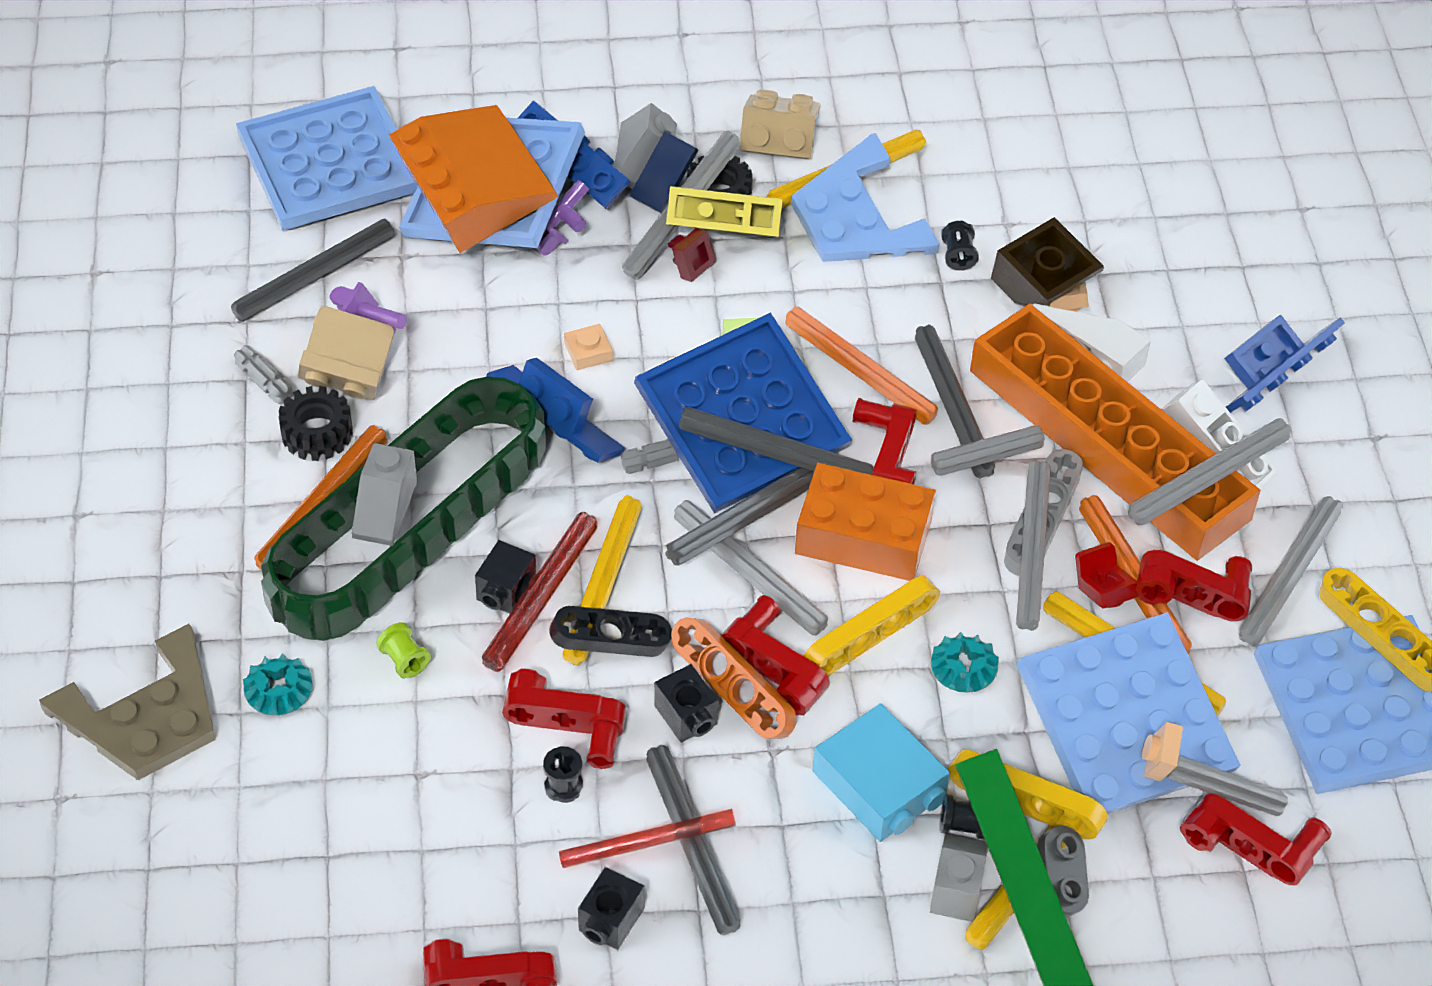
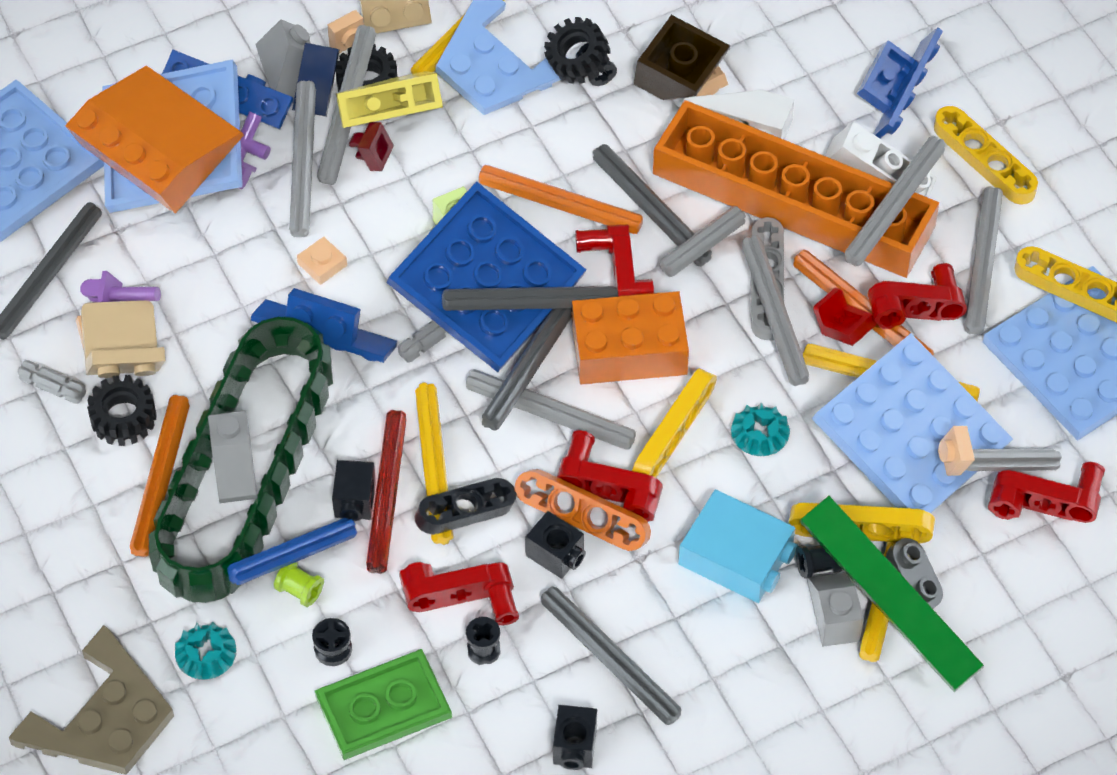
camera: 20 degrees left, 5 degrees up
clear red bar [559,808,736,868] -> none
none -> blue axle [227,518,357,585]
none -> light grey axle [289,81,316,237]
none -> black wheel [312,618,352,666]
none -> bright green tile [314,649,452,760]
none -> light nougat plate [327,10,364,53]
none -> black tyre [544,17,611,84]
none -> yellow beam [934,106,1038,205]

